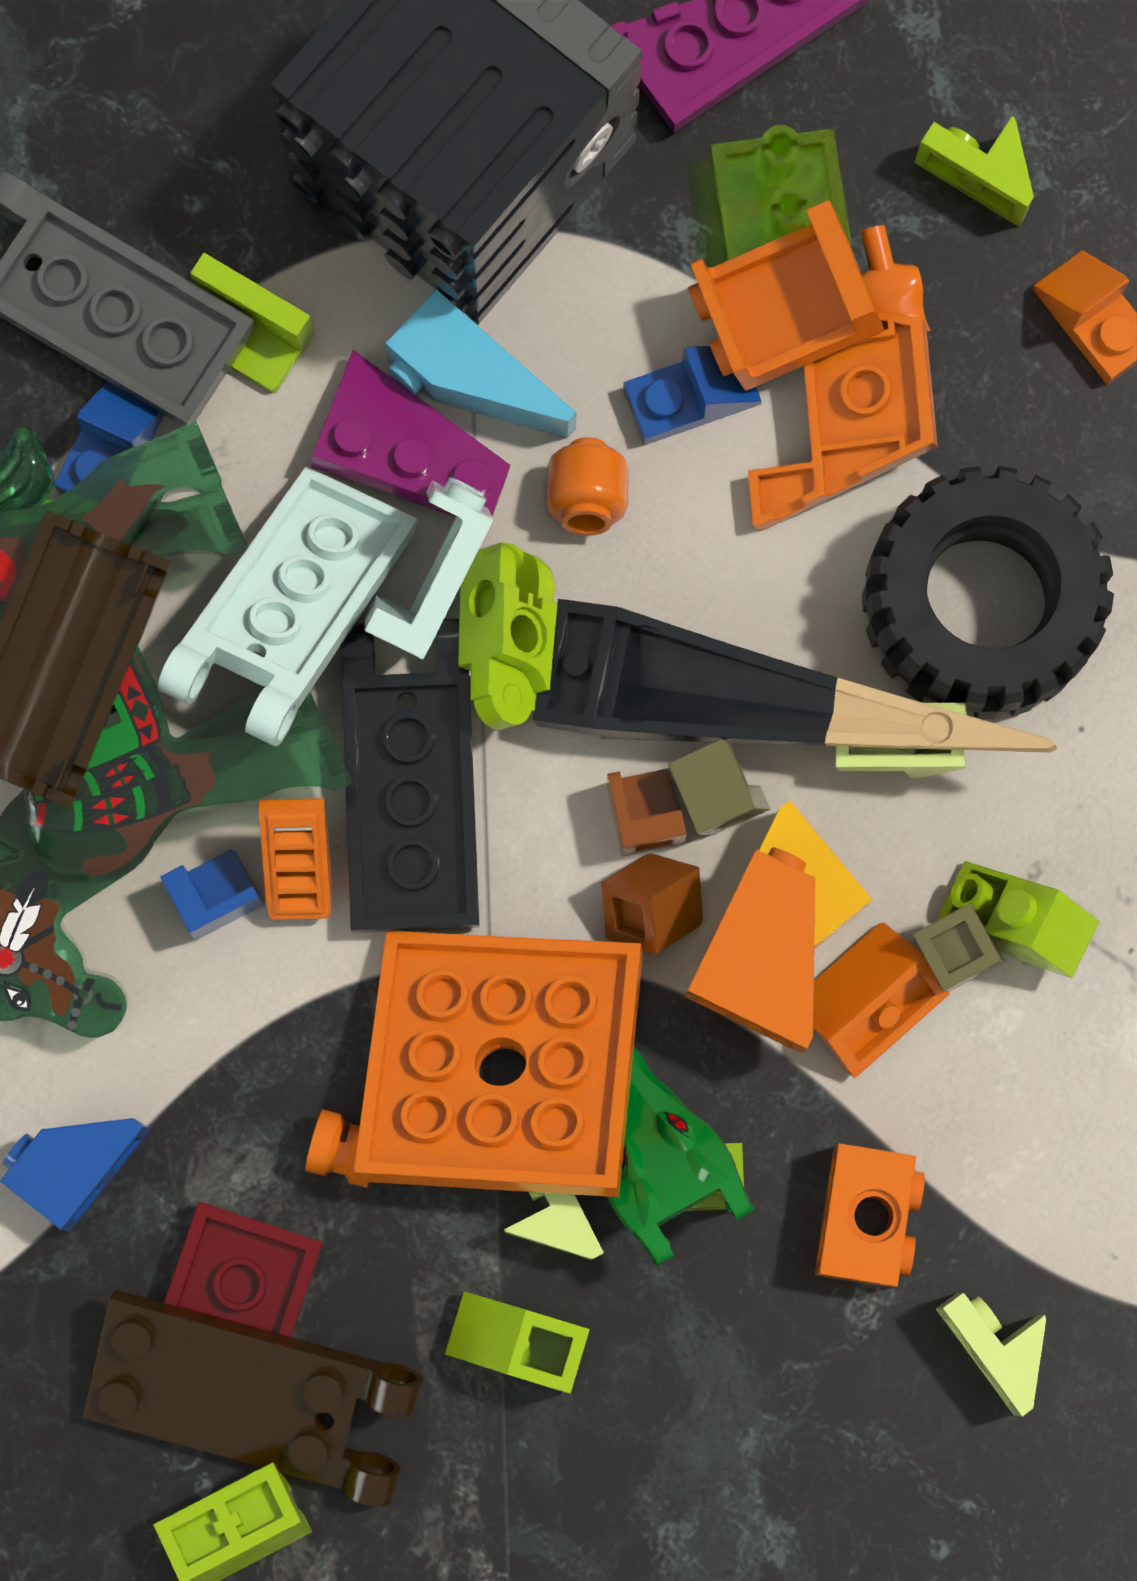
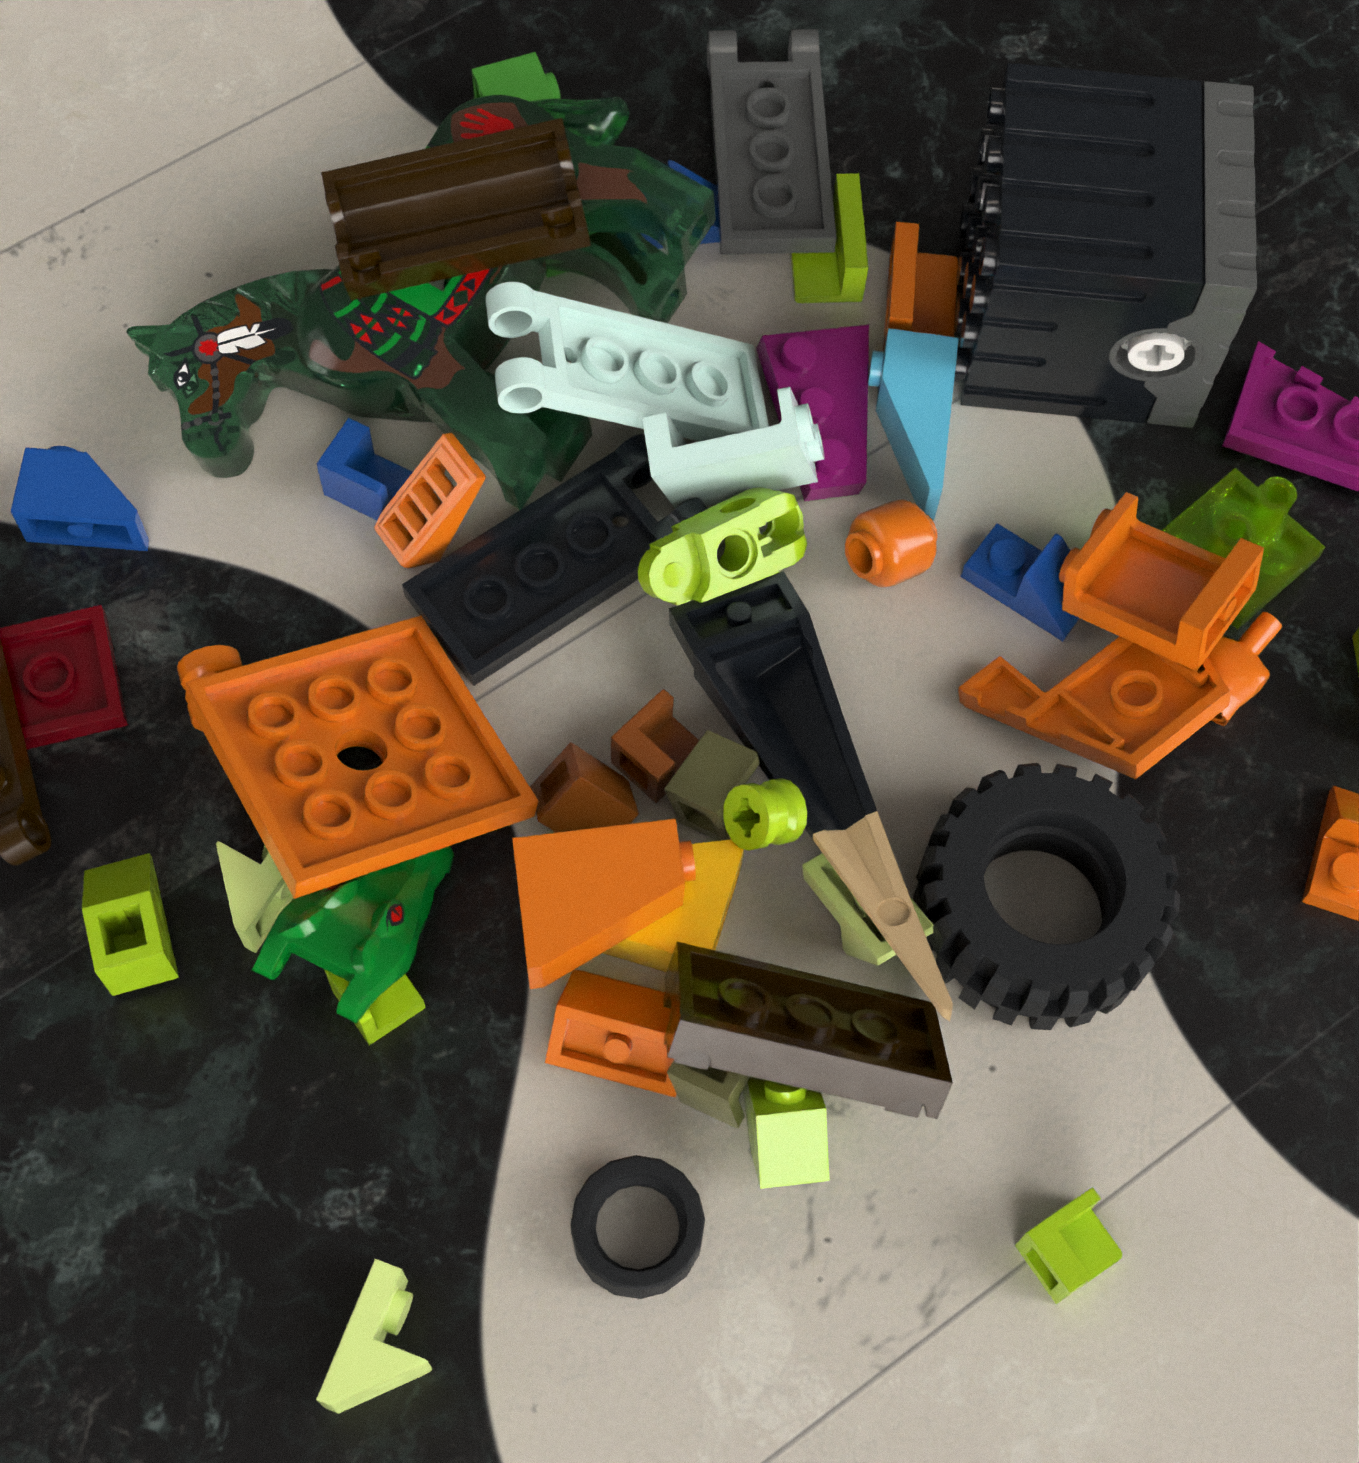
camera: 55 degrees right, 15 degrees down
orange brick [814,1143,925,1287] -> none
none -> black tyre [571,1155,705,1299]
none -> dark brown gear [663,942,953,1119]
none -> lime wheel [723,778,807,851]
none -> orange panel [883,222,958,351]

